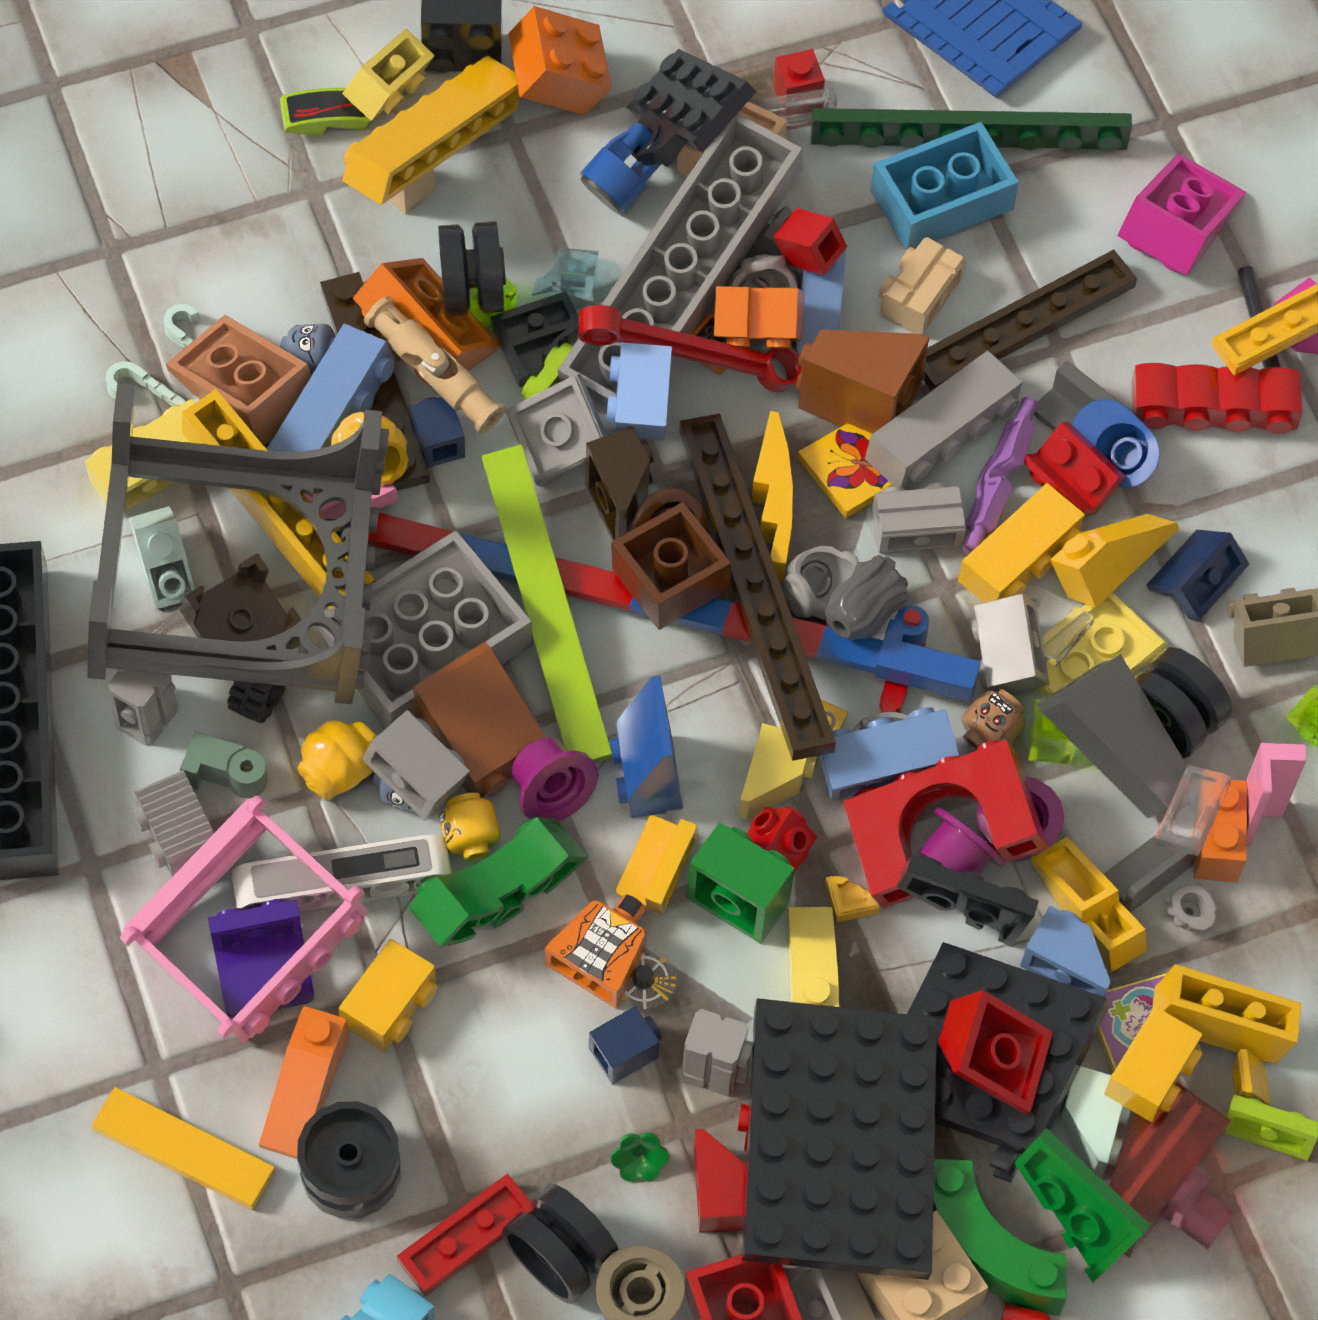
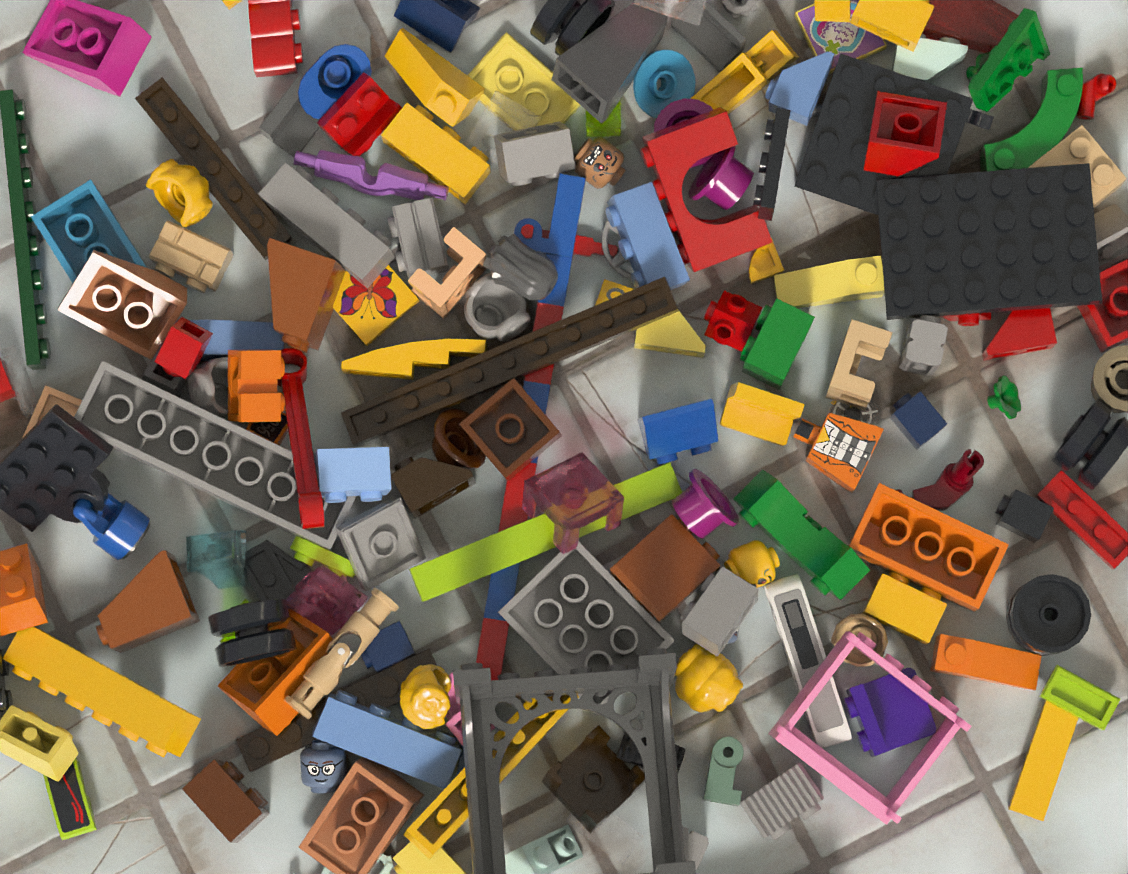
camera: 90 degrees left, 20 degrees up
none -> nougat slope [58,250,187,360]
none -> dark orange slope [96,550,200,653]
none -> yellow hair [146,159,213,227]
none -> reddish brown brick [182,759,270,843]
none -> clear pink piece [286,565,368,635]
none -> light nougat panel [408,227,487,319]
none -> clear pink panel [522,452,624,554]
none -> dark azure dish [633,49,696,119]
none -> tan panel [825,319,893,410]
none -> tan hair [831,613,888,667]
none -> orange slope [848,483,1009,612]
none -> dark red arm [896,449,984,511]
none -> black brick [995,489,1054,543]
none -> lime tile [1039,665,1120,731]

